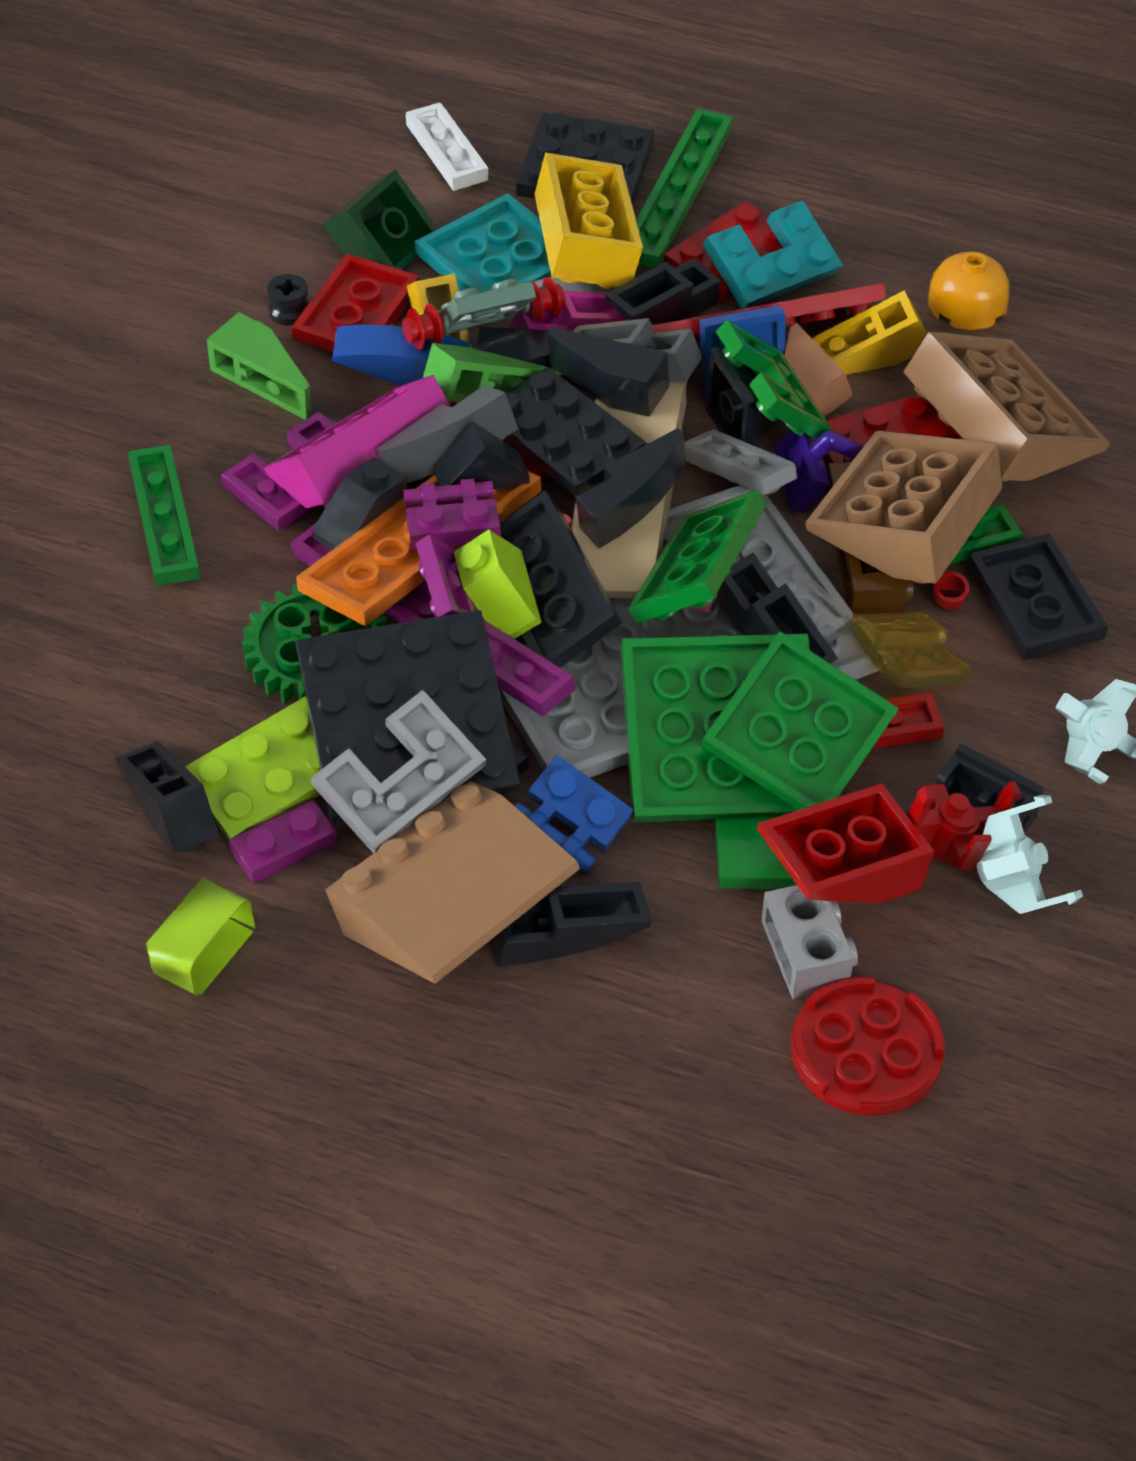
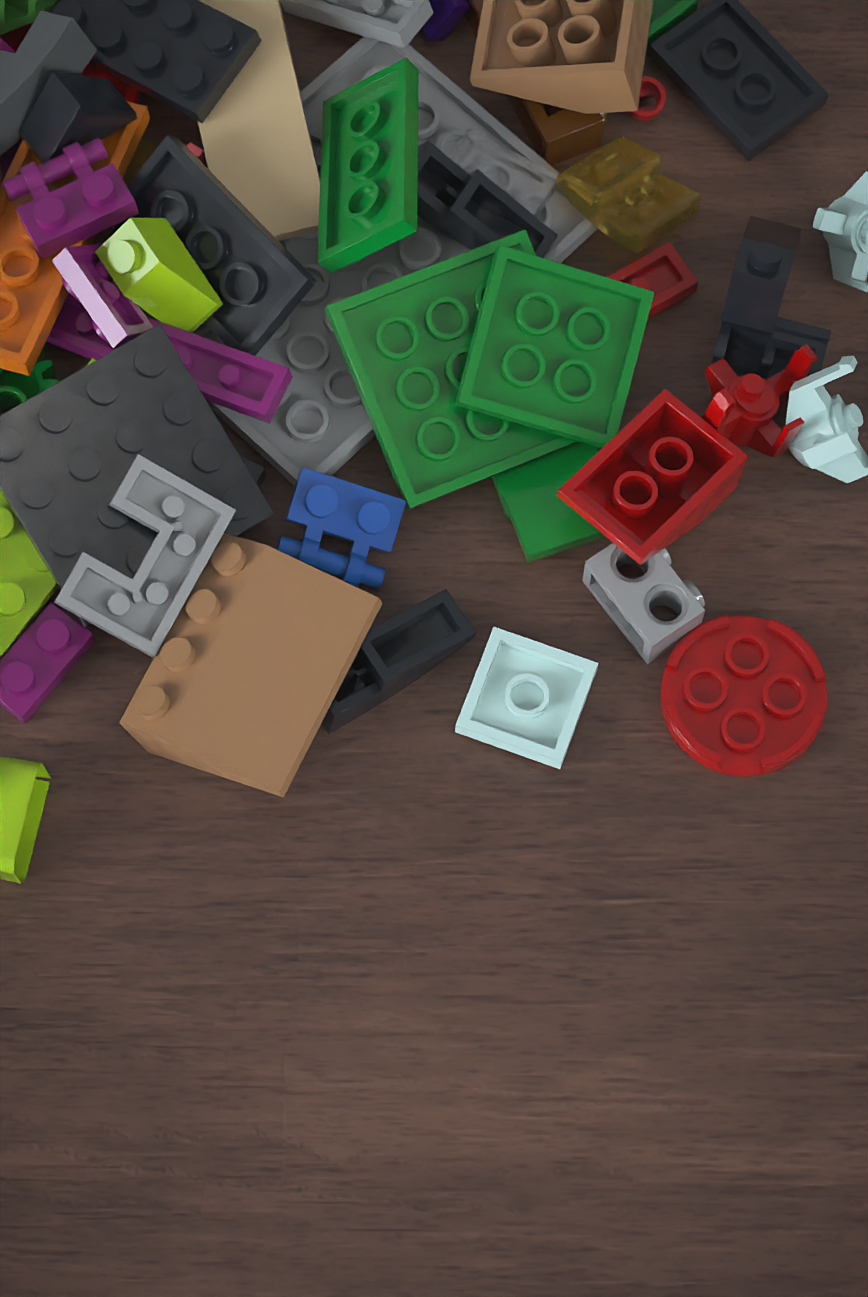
camera: 20 degrees left, 20 degrees up
black slope [576,428,685,549] -> none
none -> light aqua plate [455,627,598,769]
none -> black slope [721,216,801,334]

